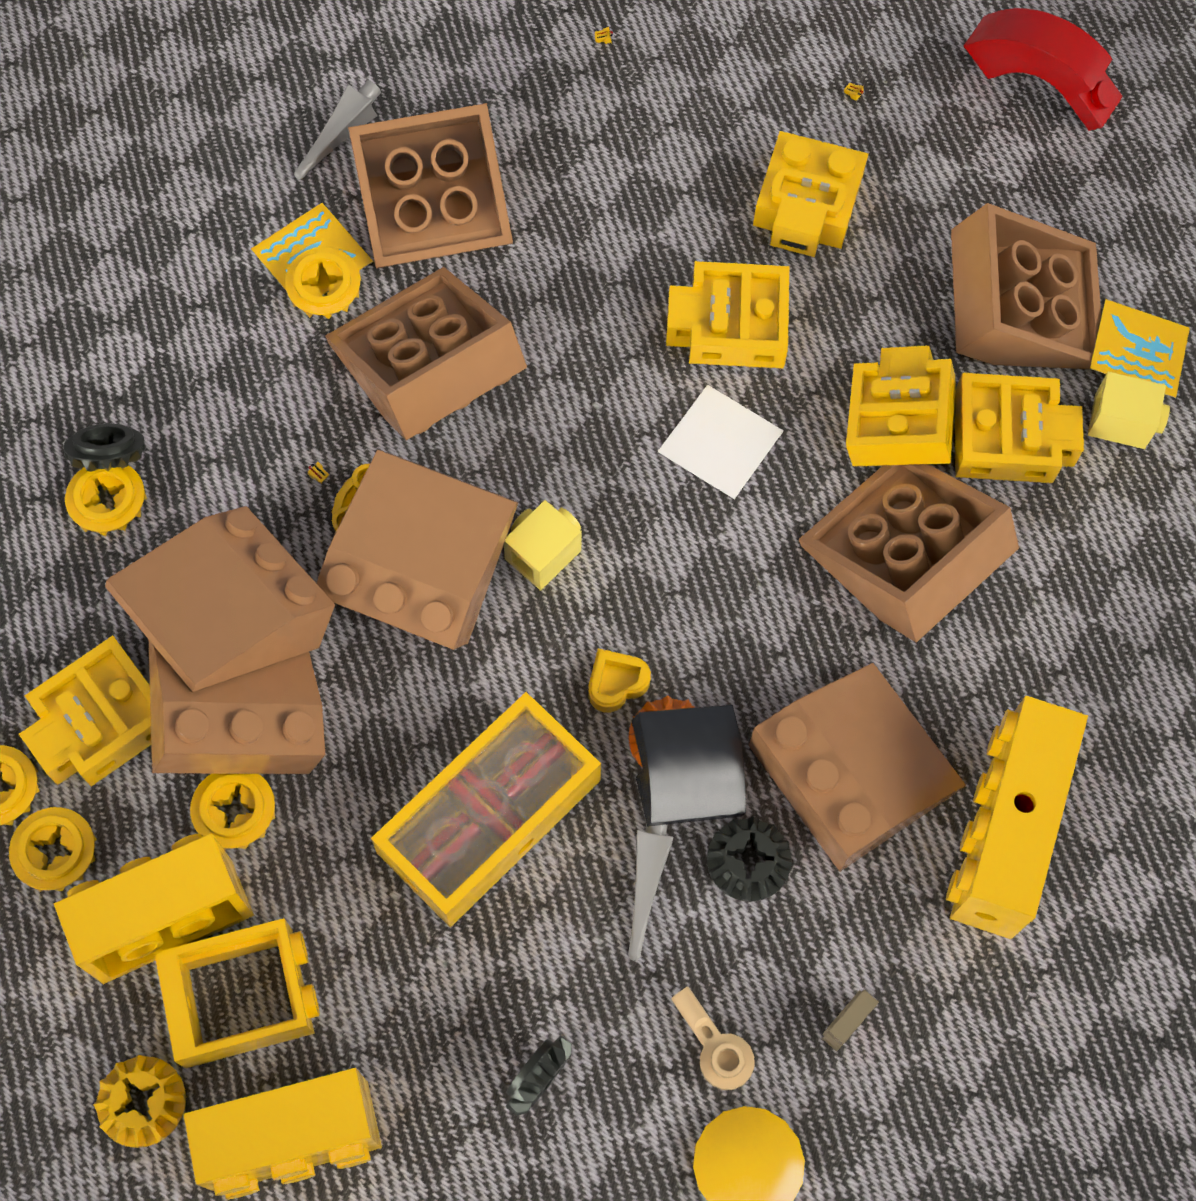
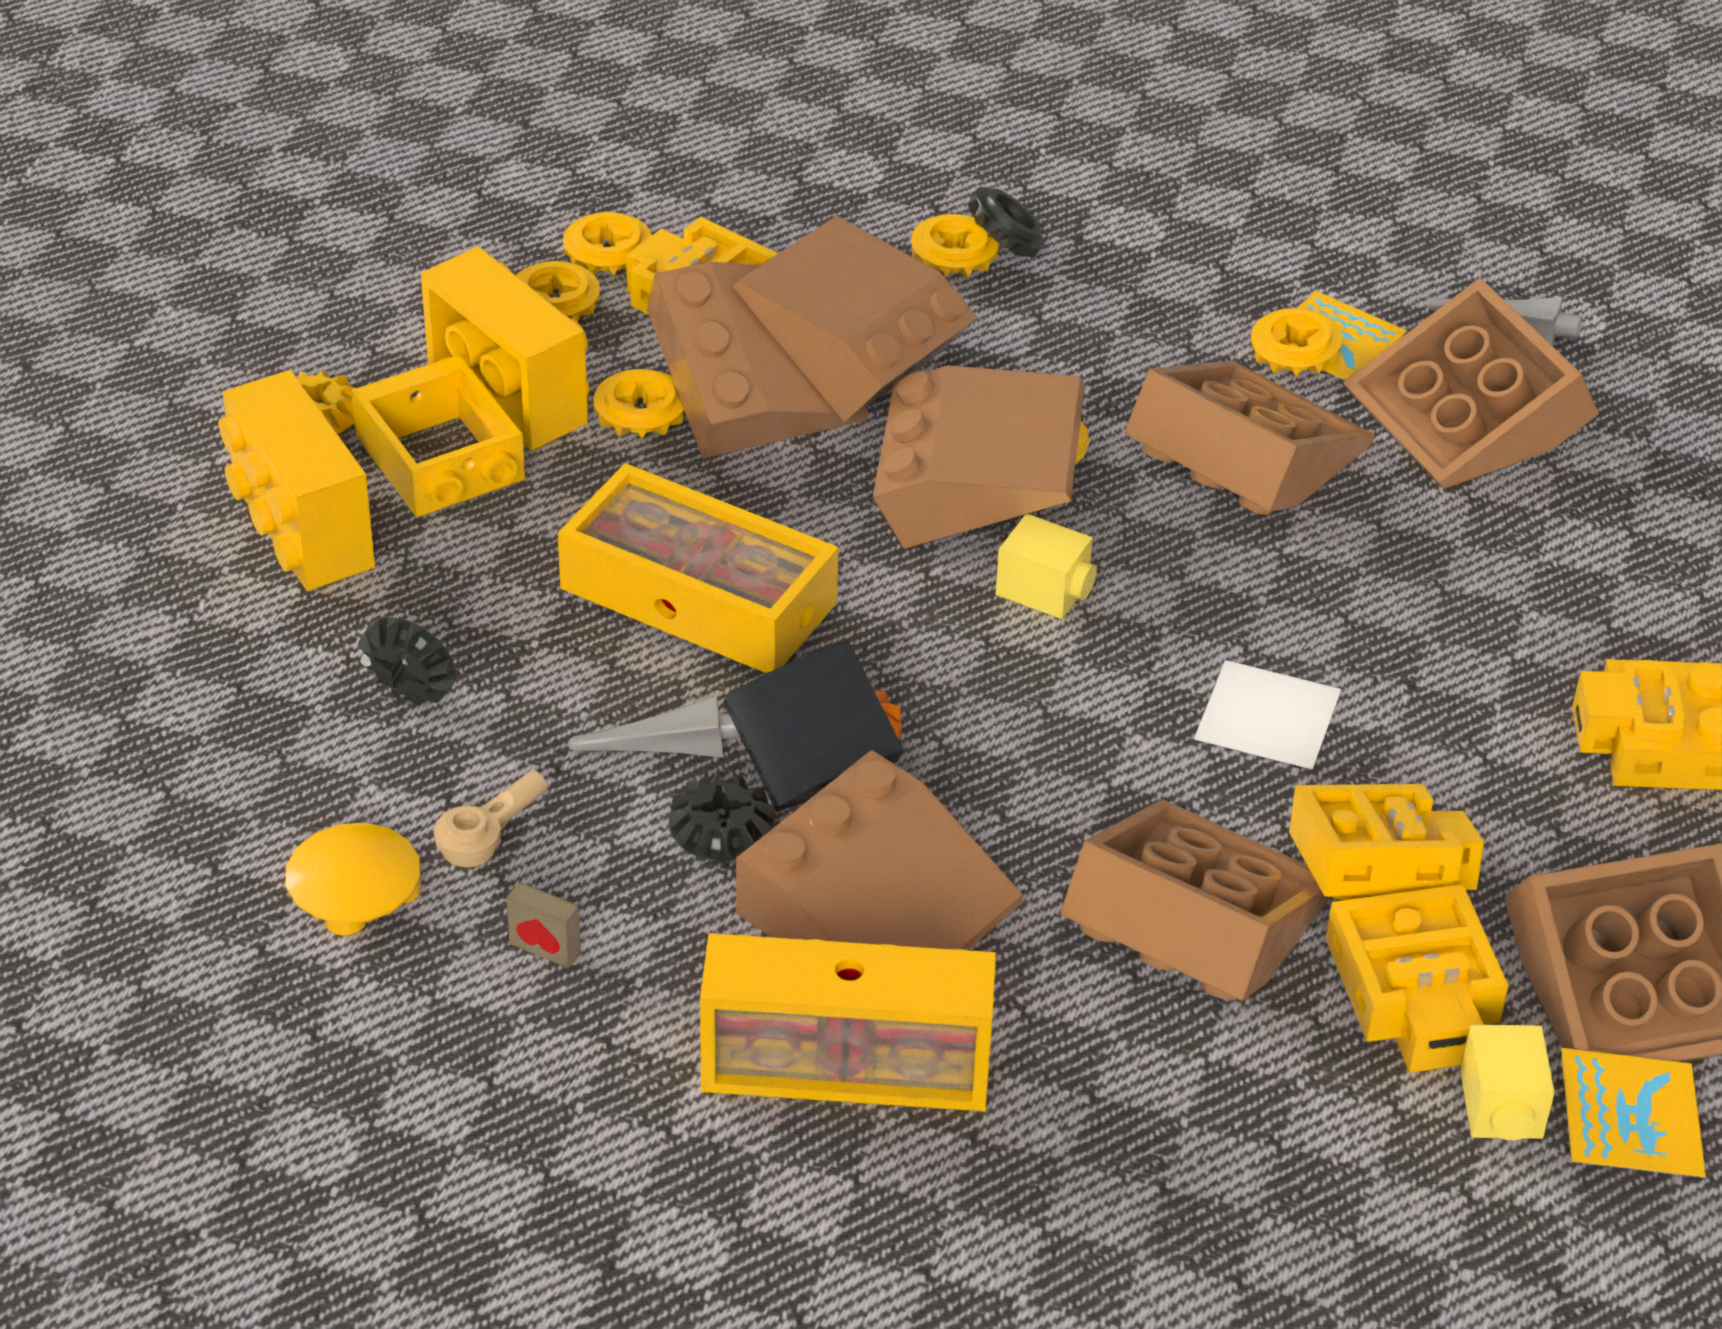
camera: 75 degrees right, 25 degrees down
yellow tile [588,648,651,713] -> none
yellow piece [666,261,790,369] -> none

